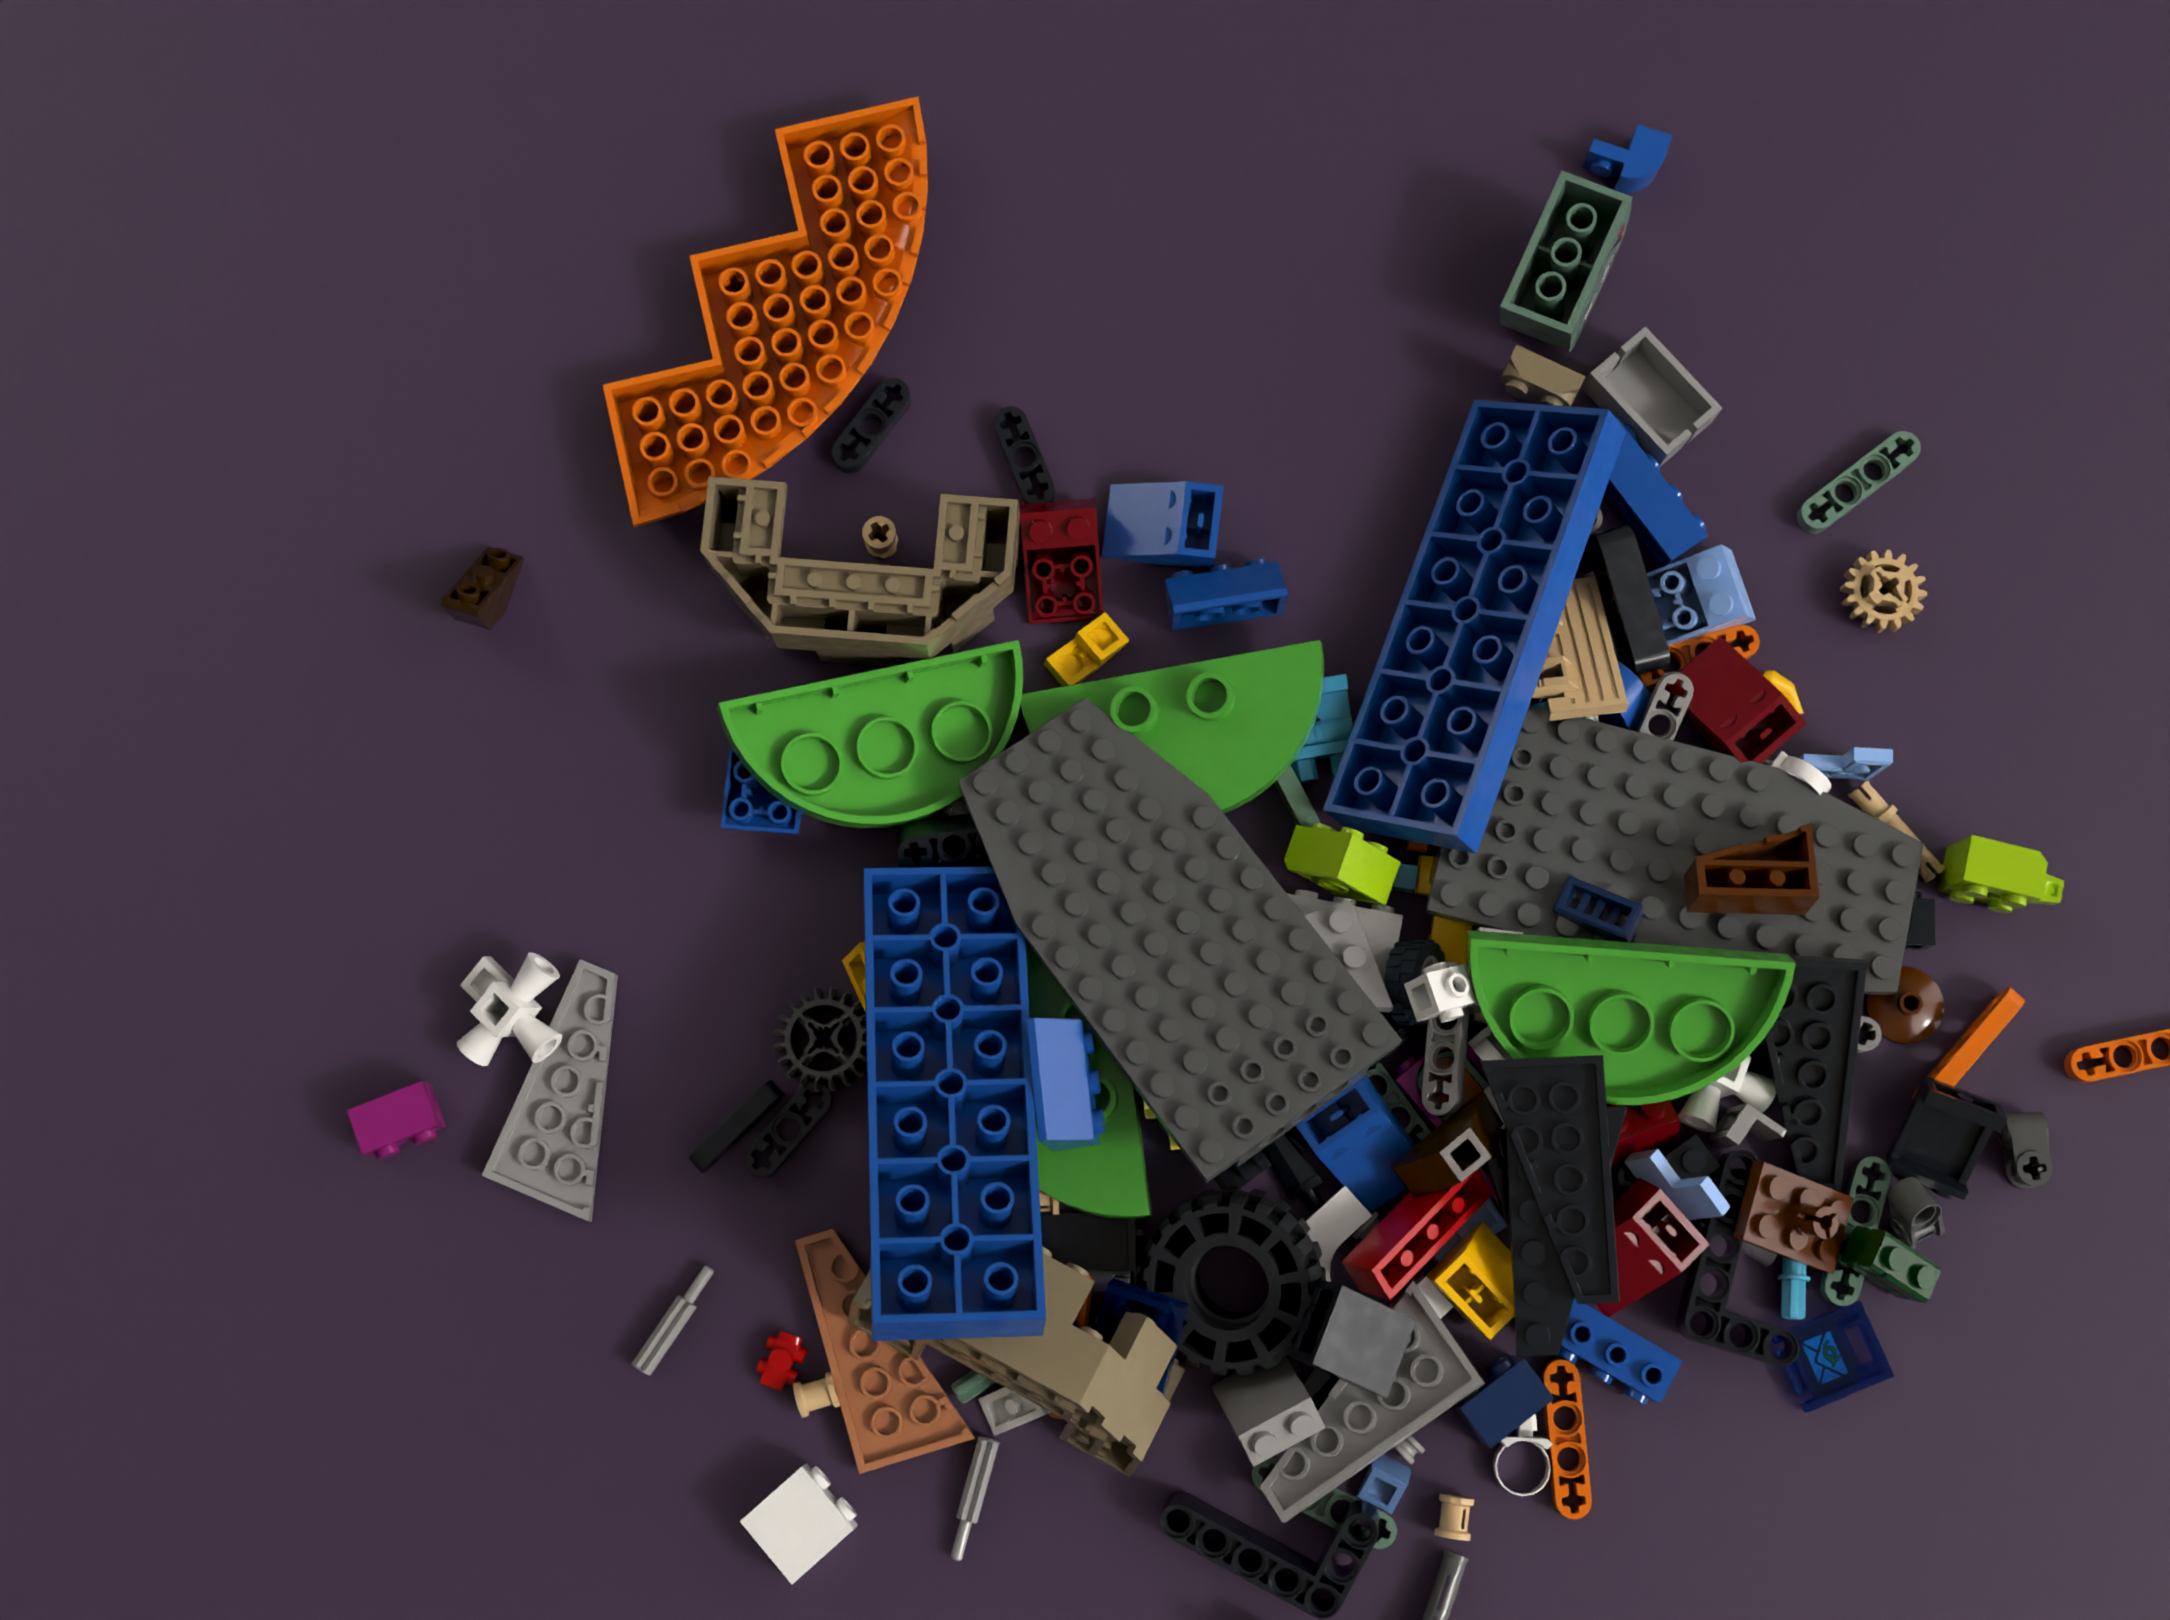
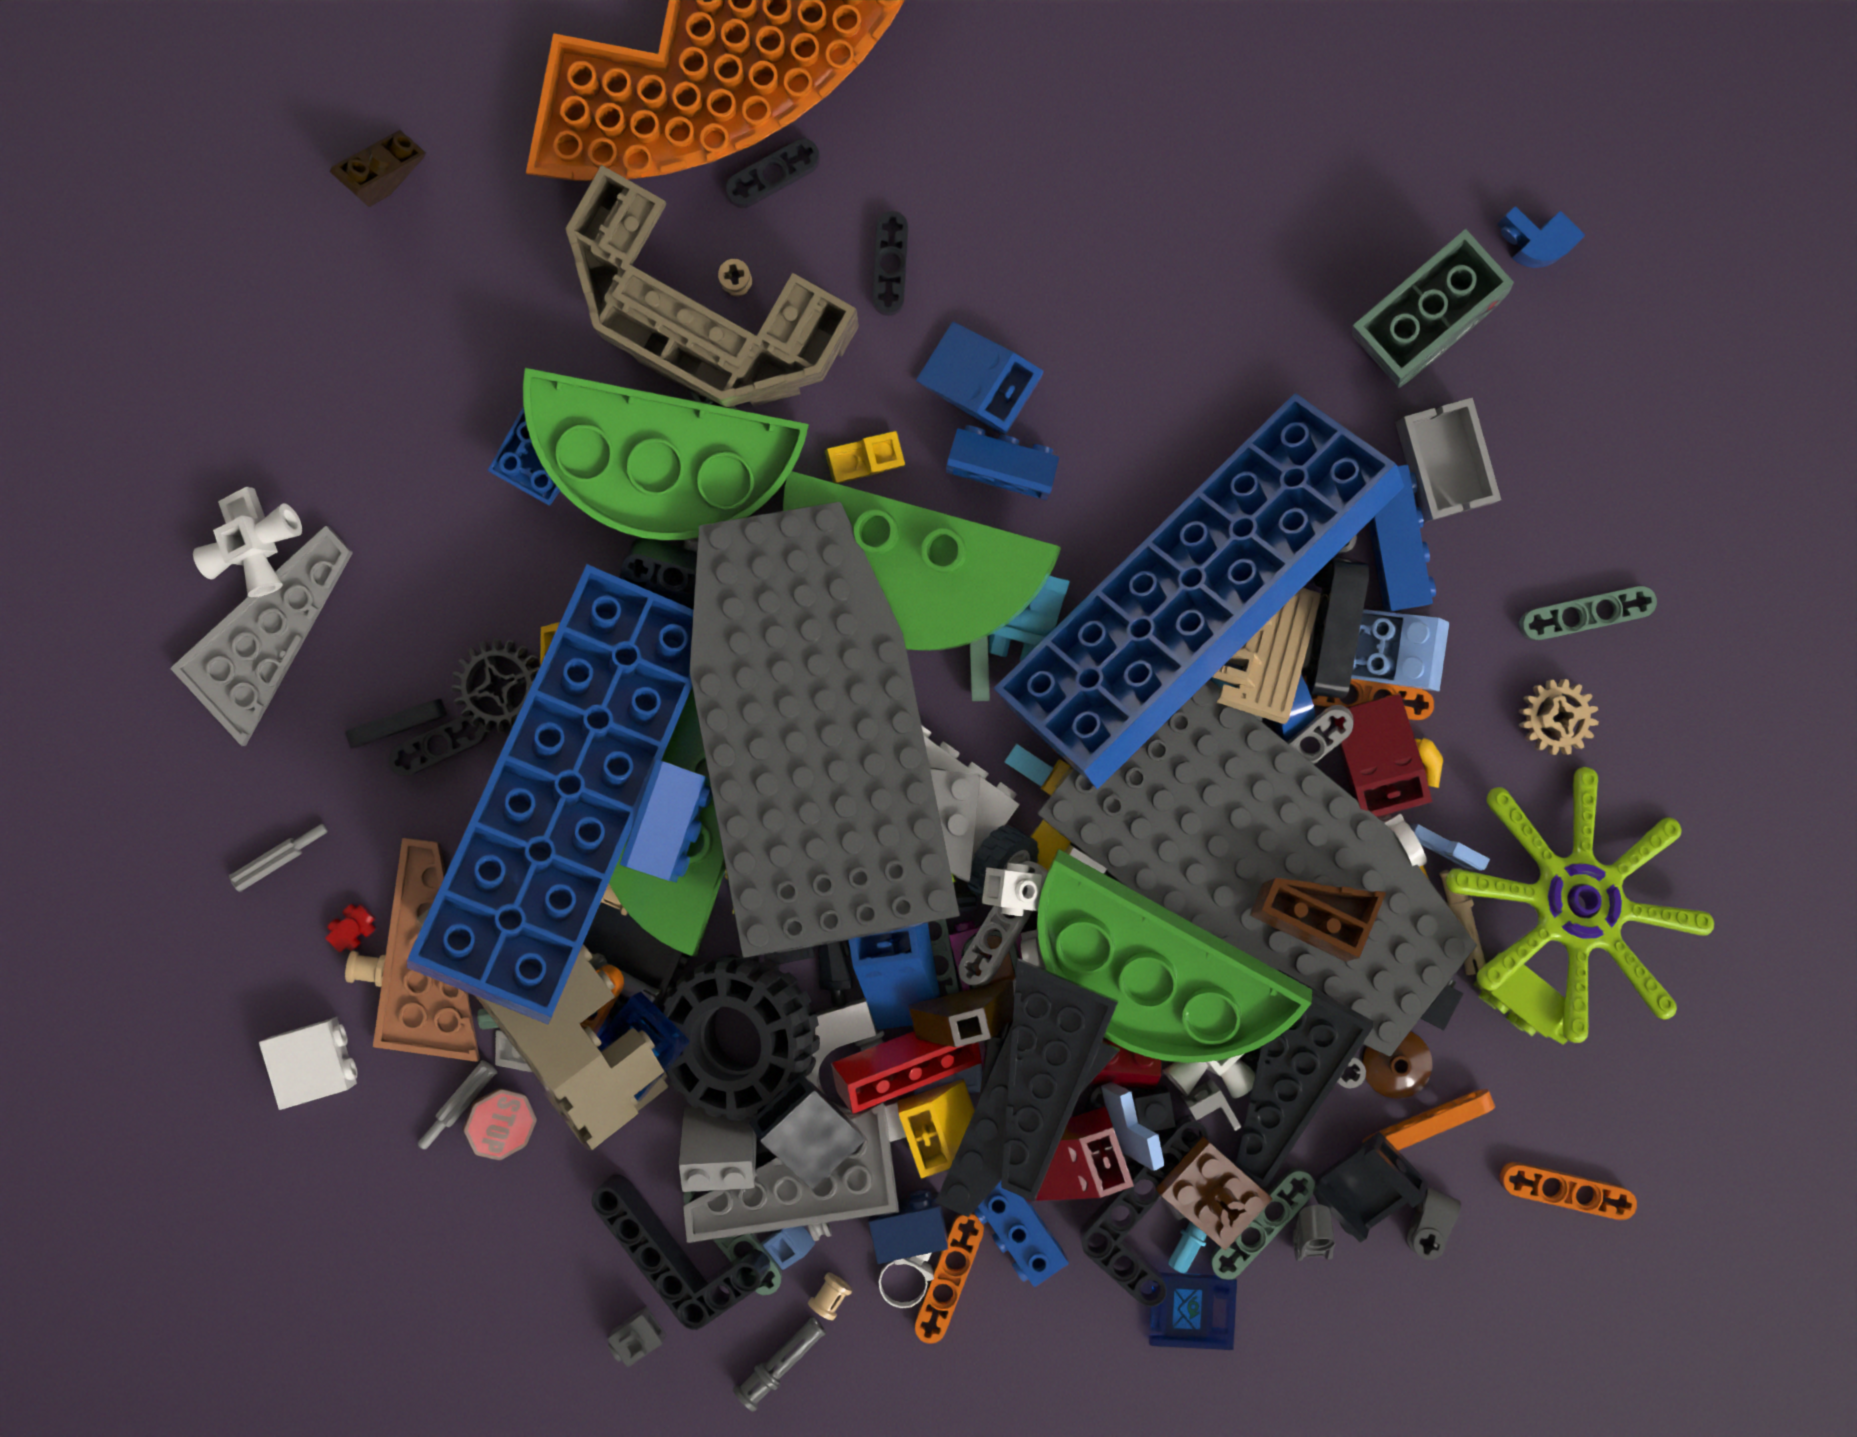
camera: 25 degrees right, 10 degrees up
magenta brick [347,1081,446,1160] -> none
dark red slope [1020,498,1104,624] -> none
lime hinge [1284,823,1401,906] -> none
dark tan slope [1501,345,1586,406] -> none
dark blue slope [1553,875,1643,942] -> none
dark green brick [1841,1226,1941,1304] -> none
none -> piece [462,1087,537,1161]
none -> lime animal [1445,767,1714,1043]

